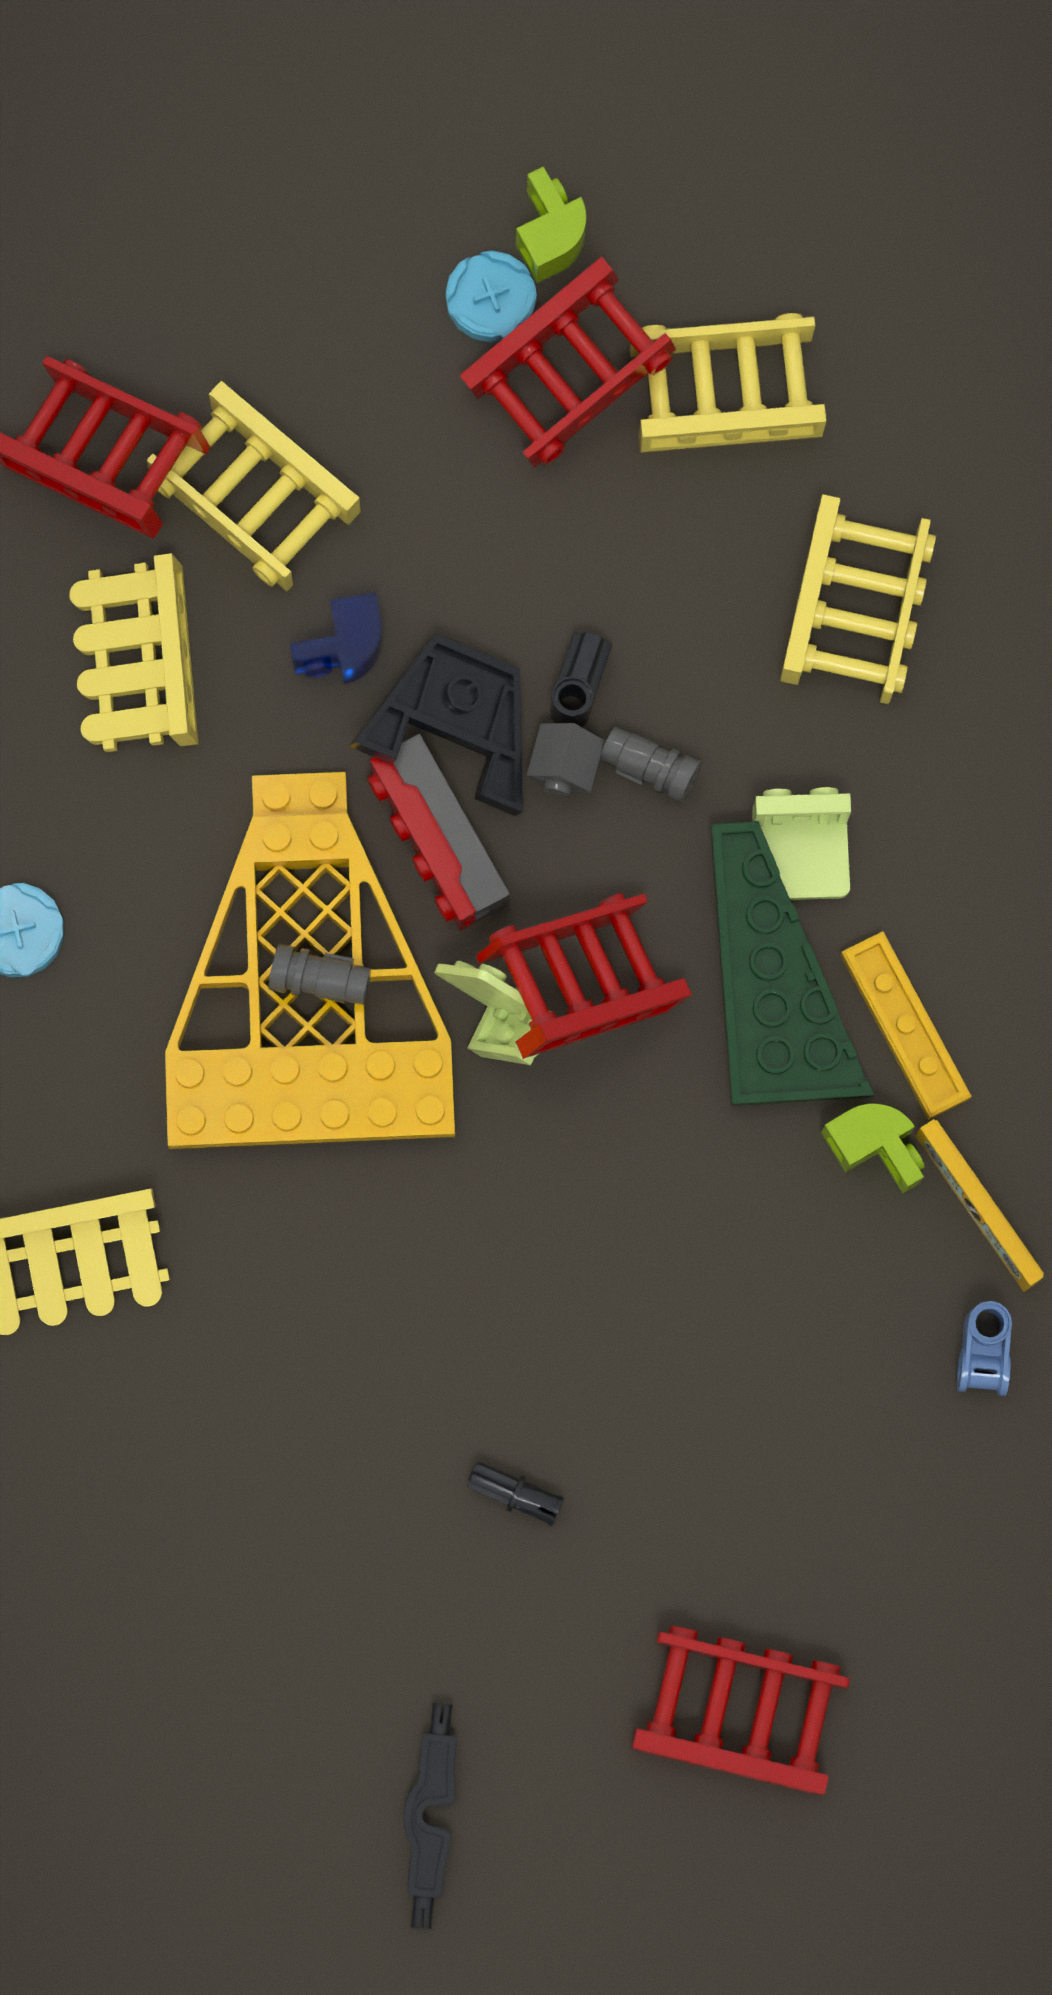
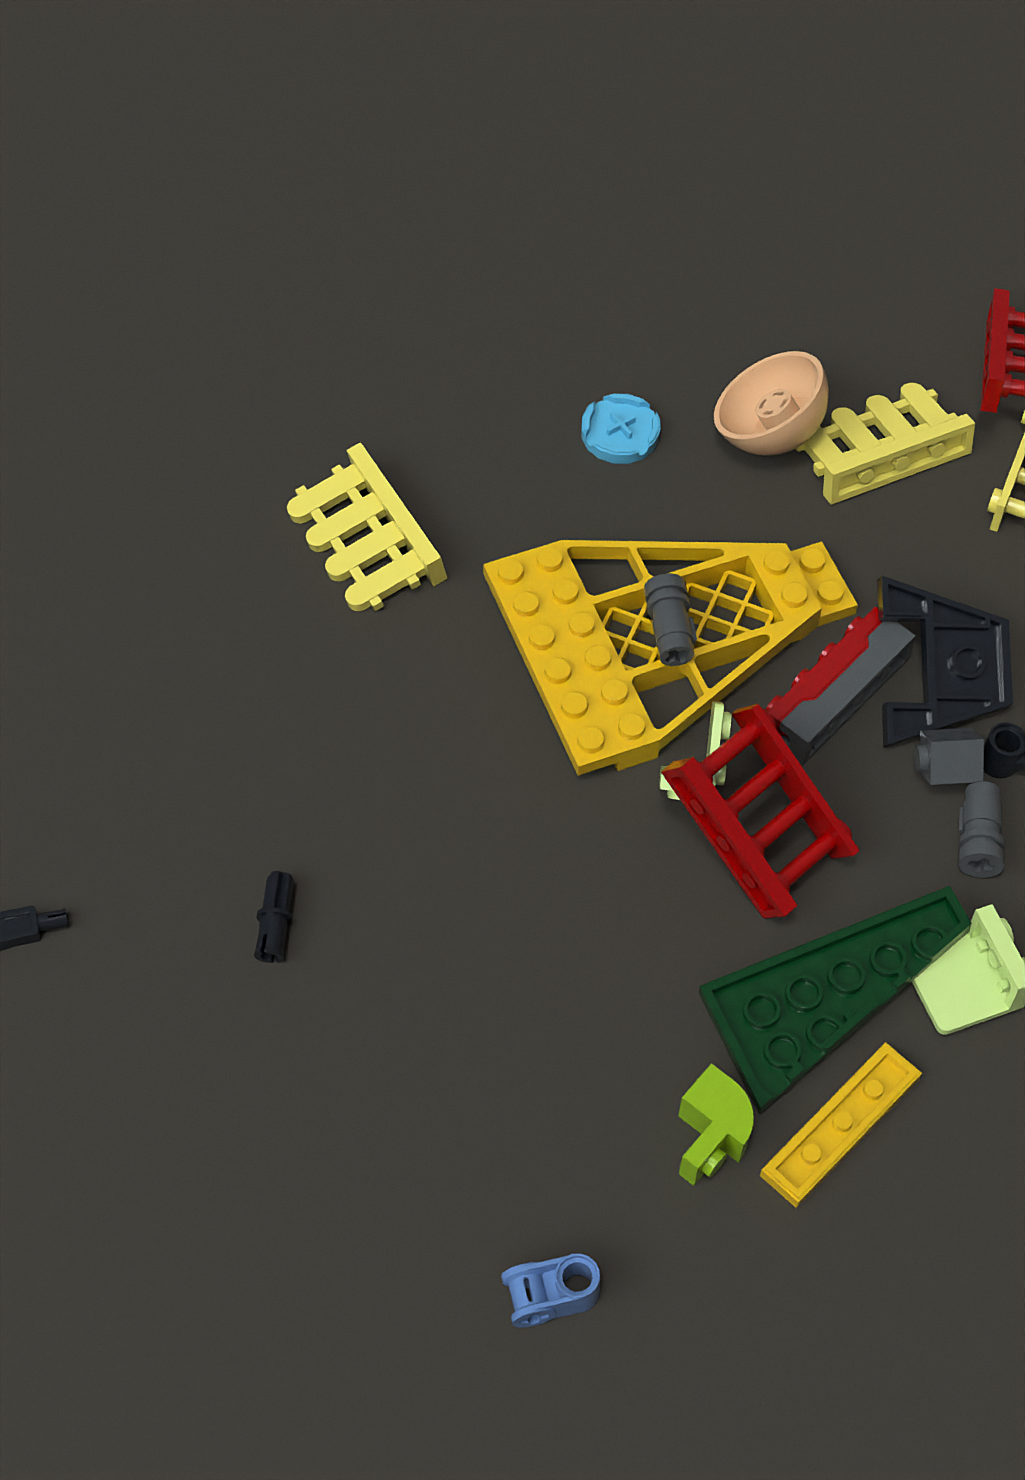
camera: 75 degrees right, 20 degrees down
clear blue brick [290,593,382,684] -> none
red fence [631,1626,850,1796] -> none
yellow tile [915,1119,1044,1292] -> none
none -> light nougat piece [714,351,829,456]

